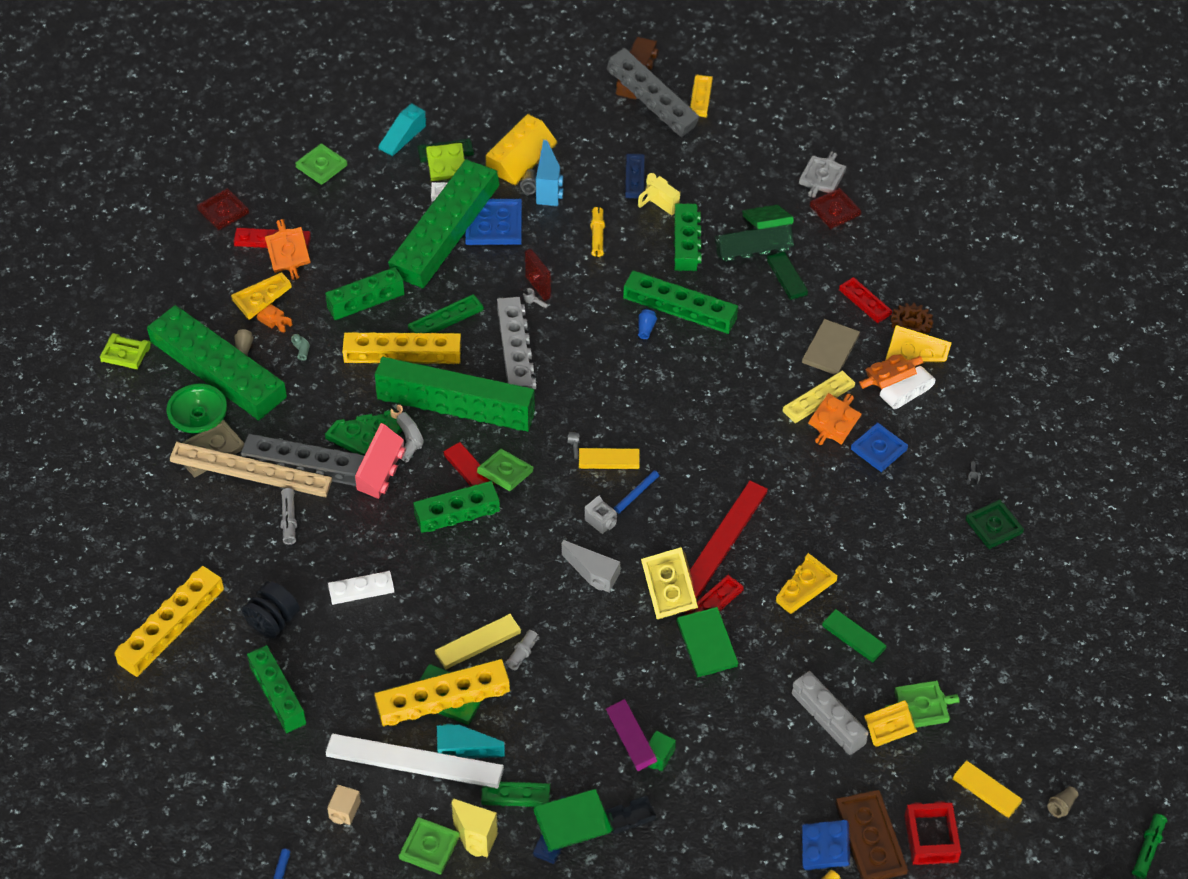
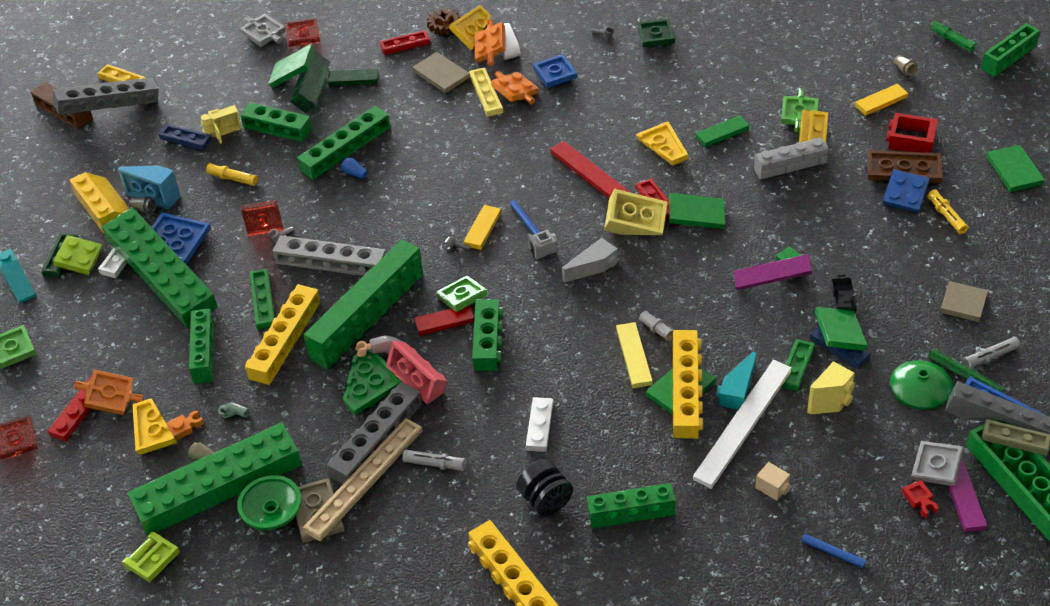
camera: 65 degrees left, 5 degrees down
bright green plate [399,817,460,875] -> none

